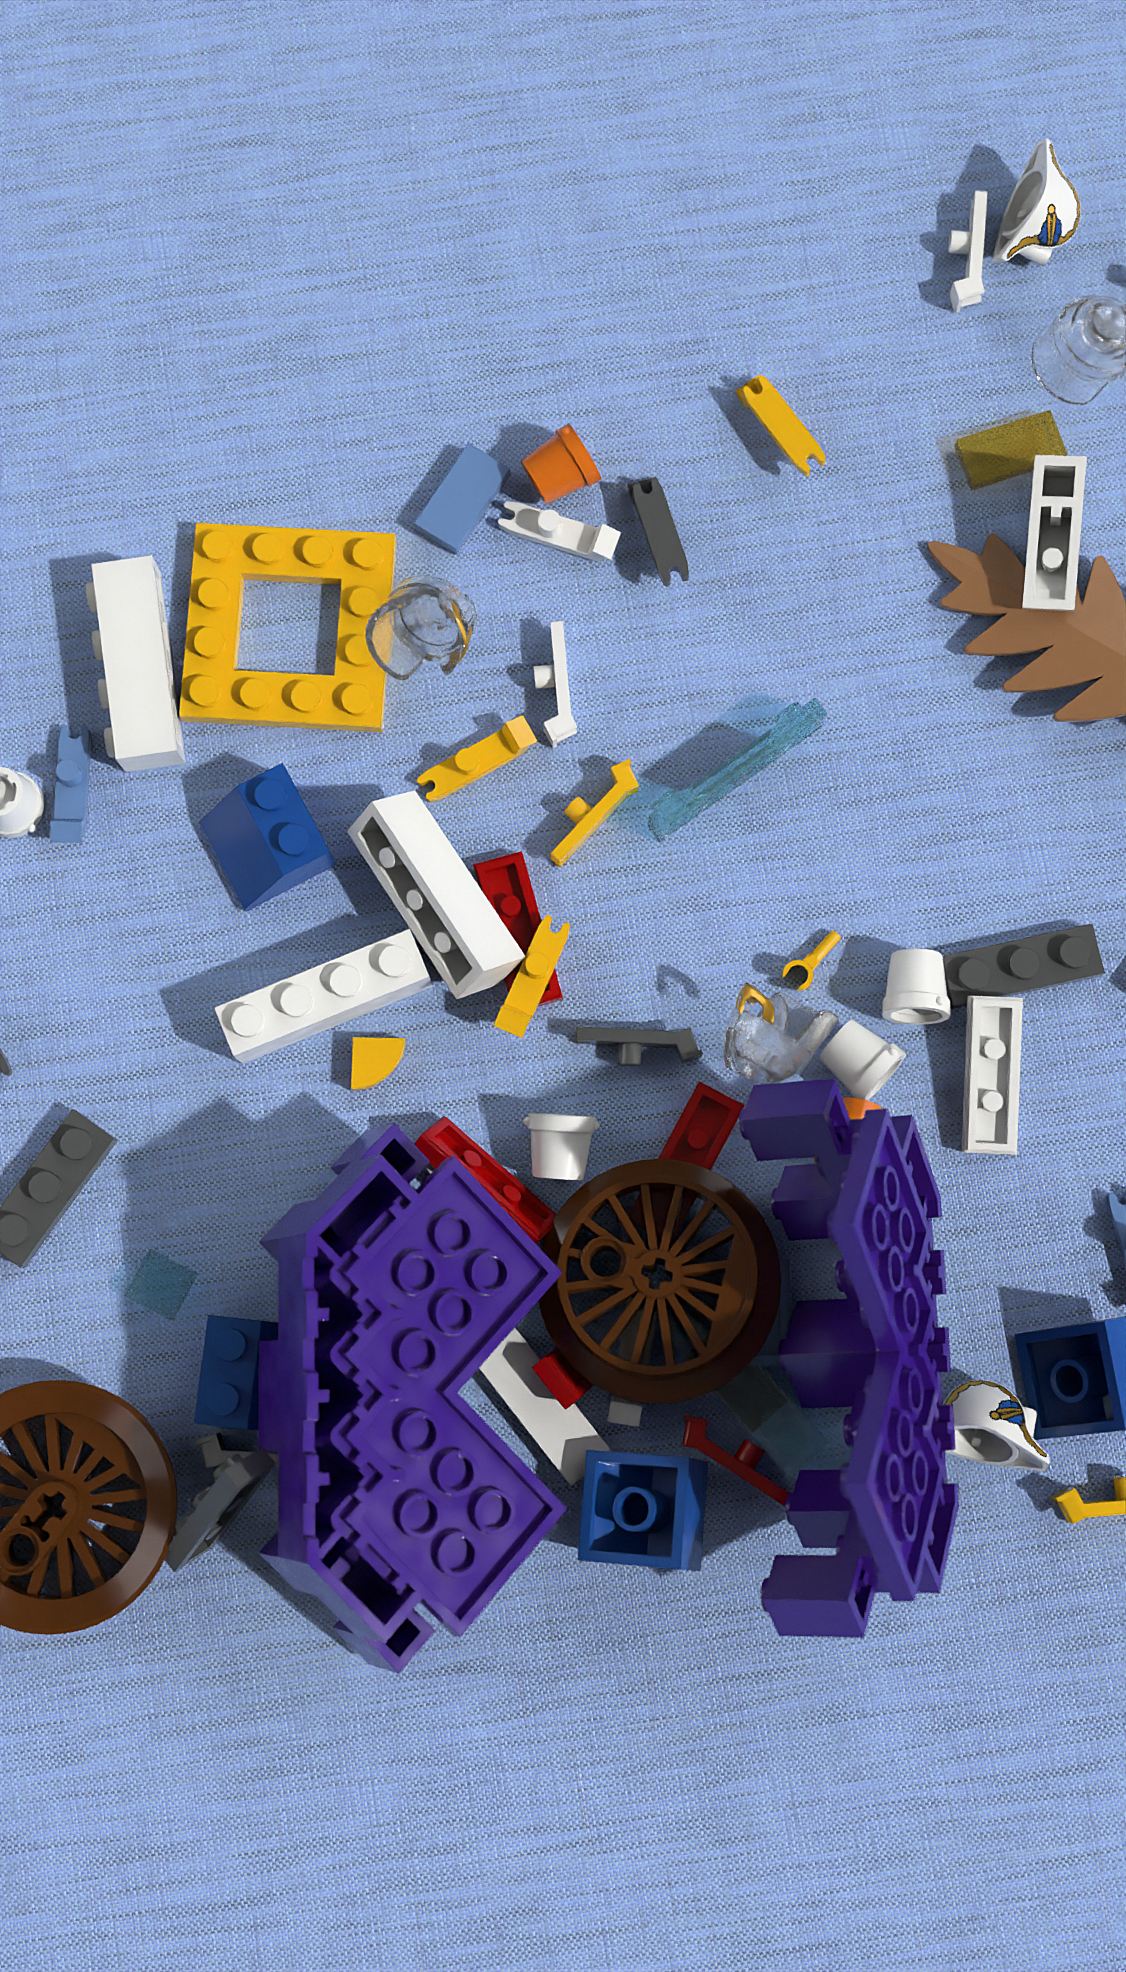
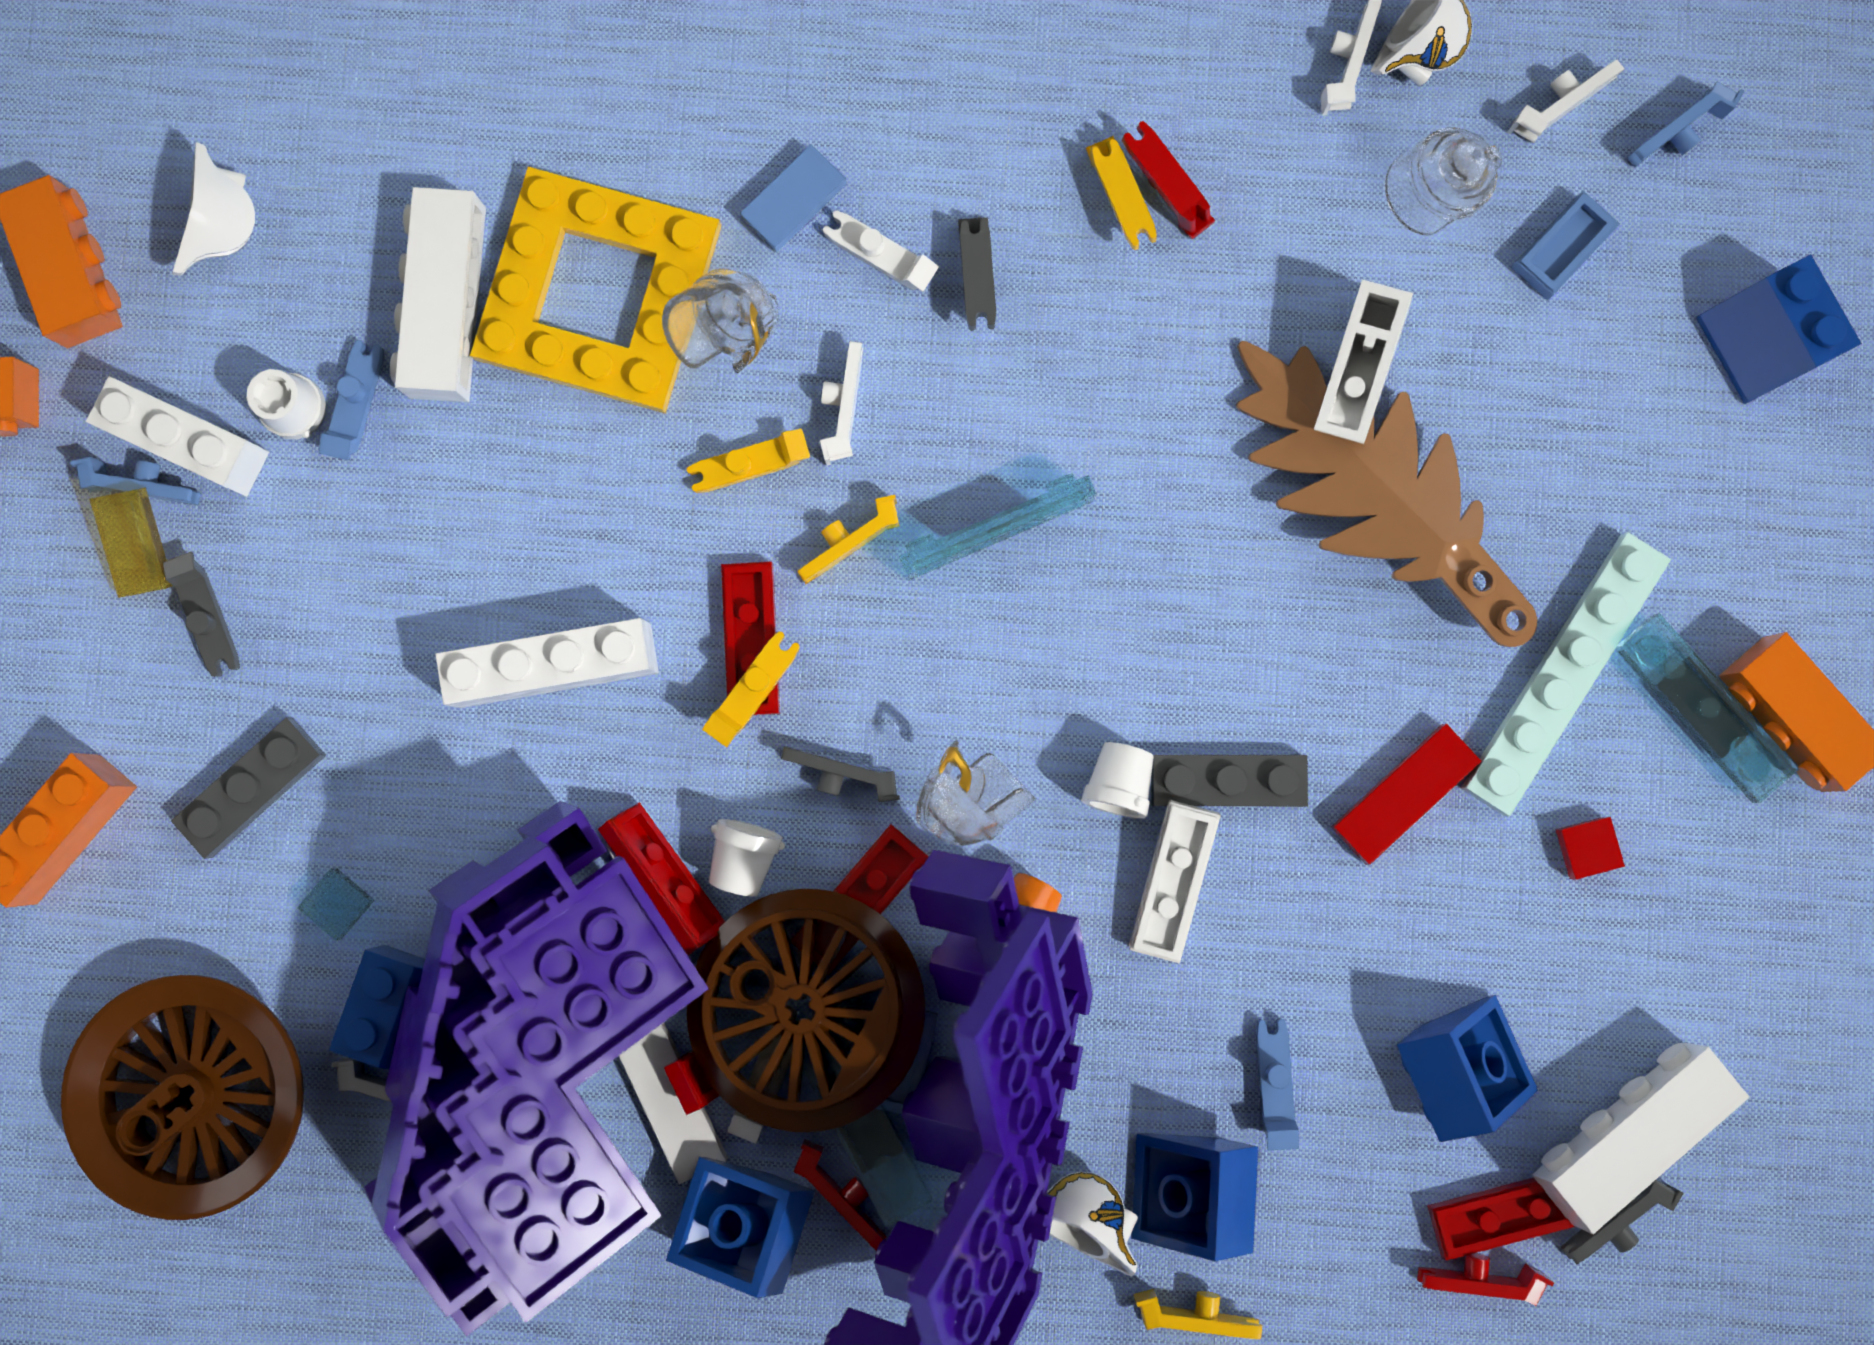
camera: 15 degrees right, 5 degrees up
dark grey plate [165,1447,276,1572] -> none
blue slope [199,762,336,912] -> none
white brick [347,790,526,999] -> none
yellow tile [351,1037,406,1091] -> none
orange piece [521,423,601,505] -> none
yellow hand [782,930,841,991] -> none
white piece [819,1019,906,1101] -> none
clear yellow tile [954,410,1068,491] -> none
none -> red piece [1122,121,1215,240]

